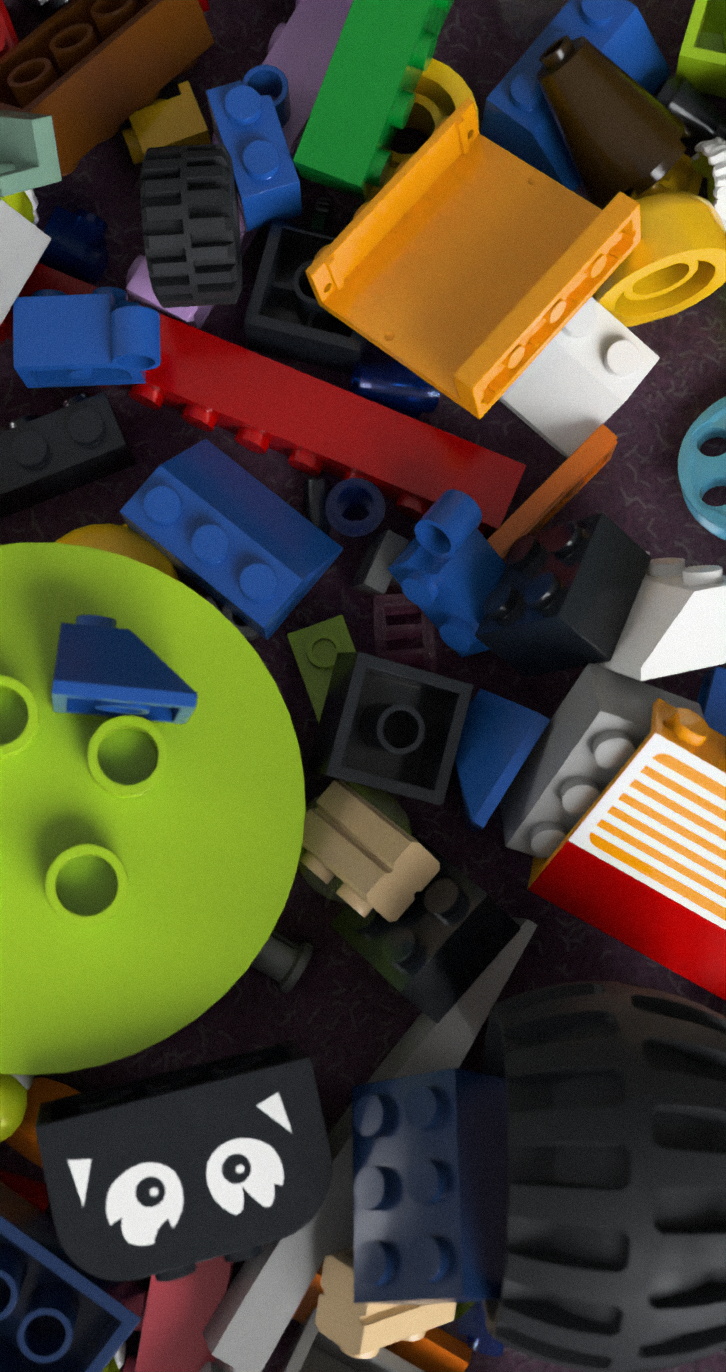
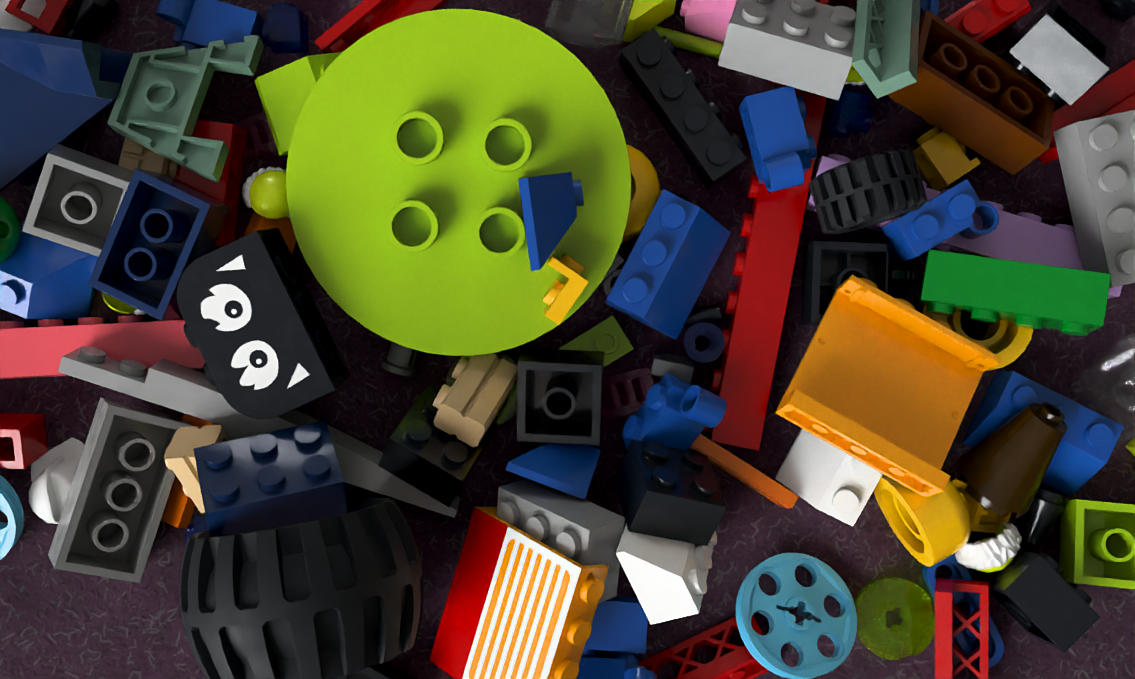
camera: 75 degrees right, 5 degrees up
clear blue cone [351,361,440,418] -> none
none -> yellow bracket [542,253,589,325]

